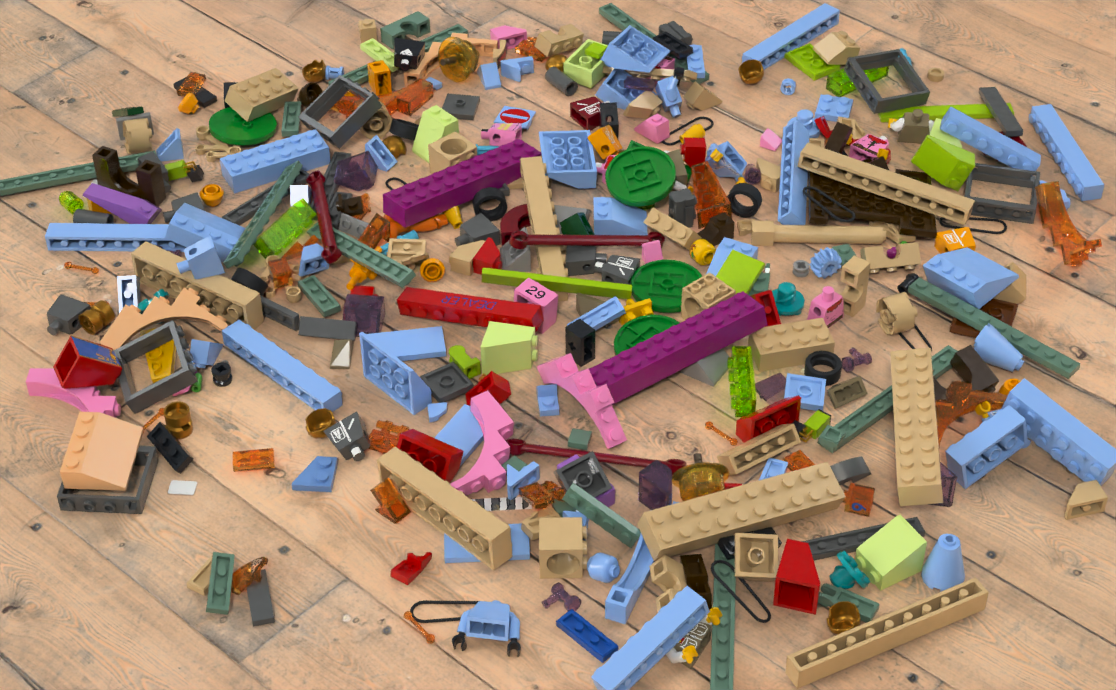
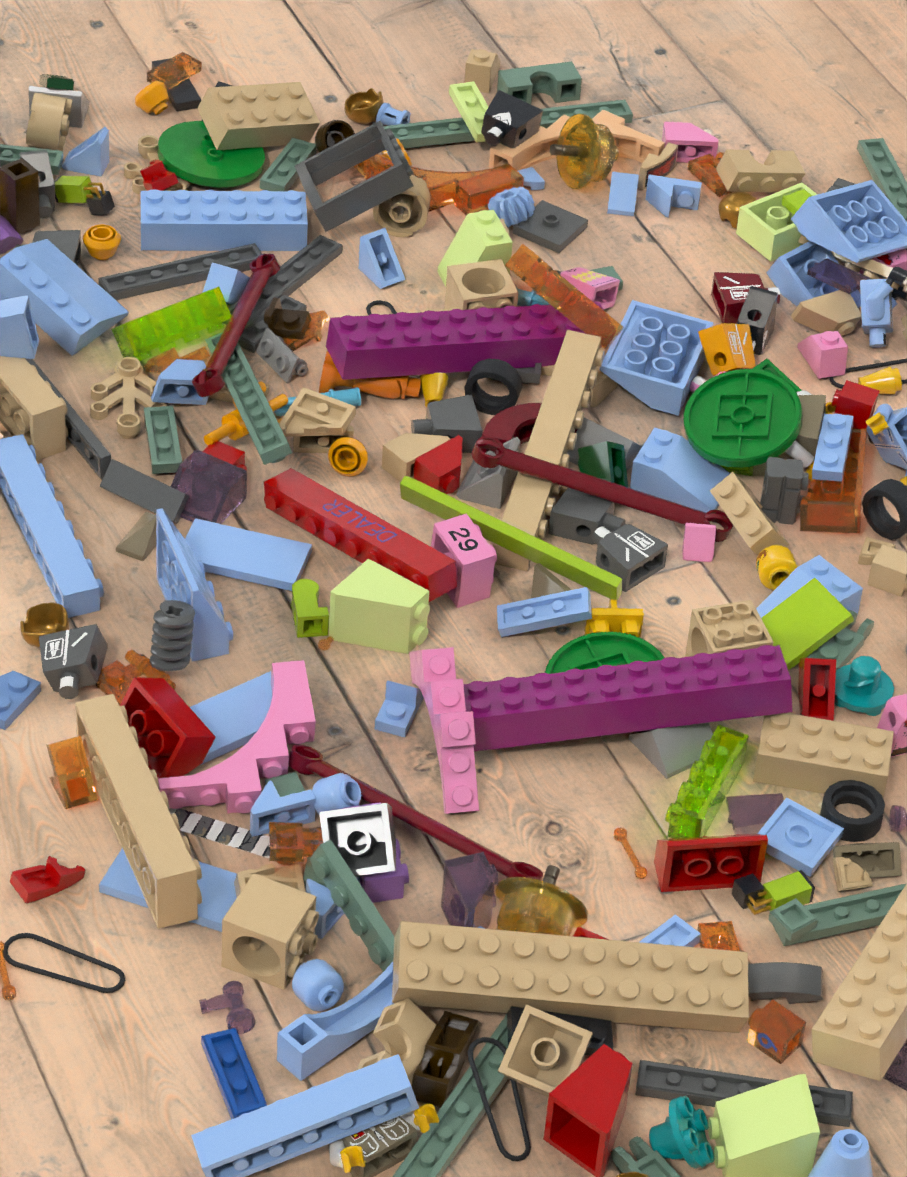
camera: 20 degrees right, 0 degrees up
sand green plate [223,160,302,269] -> none
black tyre [231,267,268,296] -> none
clear orange brick [268,257,293,289] -> none
clear purple slope [333,151,378,191] -> none
clear orange slope [358,213,390,249] -> none
light orange torso [367,60,392,99] -> none
pearl gold hair [382,135,407,159] -> none
black tyre [389,119,419,140] -> none
dark grey plate [420,362,474,403] -> none
light blue tile [427,402,447,423] -> none
light blue torso [452,600,521,657] -> none
red slope [465,371,511,406] -> none
piece [494,106,536,130] -> none
dark grey pin [545,67,578,96] -> none
black brick [565,319,595,367] -> none
sand green tile [568,428,592,450] -> none
green plate [631,260,702,313] -> none
dark brown arch [697,212,735,246] -> none
tan brick [717,424,801,475] -> none
none -> red slope [140,159,179,191]
none -> dark grey piece [149,600,195,672]
none -> light blue head [312,773,361,815]
none -> light blue gear [488,187,535,227]
none -> clear orange arch [505,244,625,350]
none -> light blue plate [812,413,853,482]
none -> tan tile [832,857,873,892]

